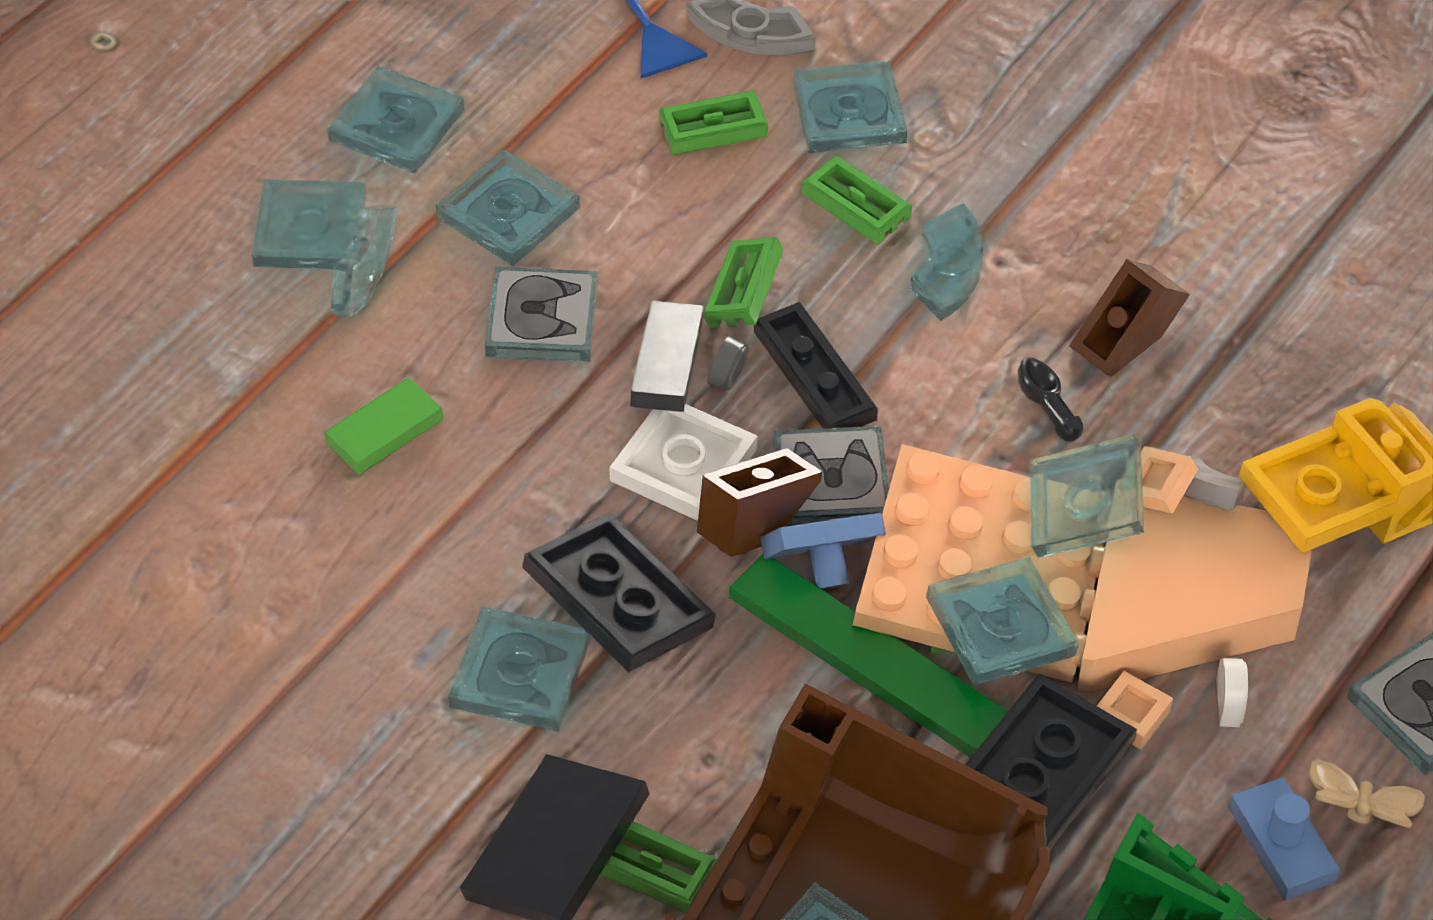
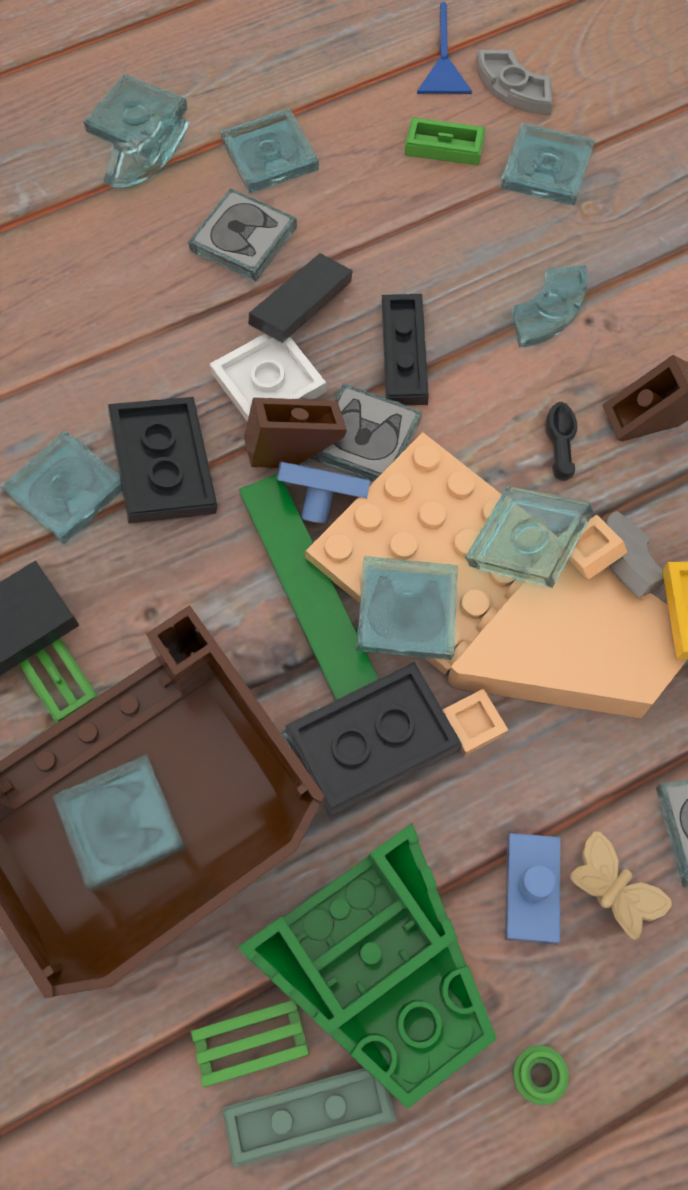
camera: 30 degrees right, 15 degrees up
bright green tile [324,377,443,475] -> none
clear light blue tile [327,65,464,174] -> none
bright green tile [703,237,784,328] -> none
dark grey tile [707,336,749,391] -> none
bright green tile [802,155,912,245] -> none
white tile [1216,658,1248,727] -> none

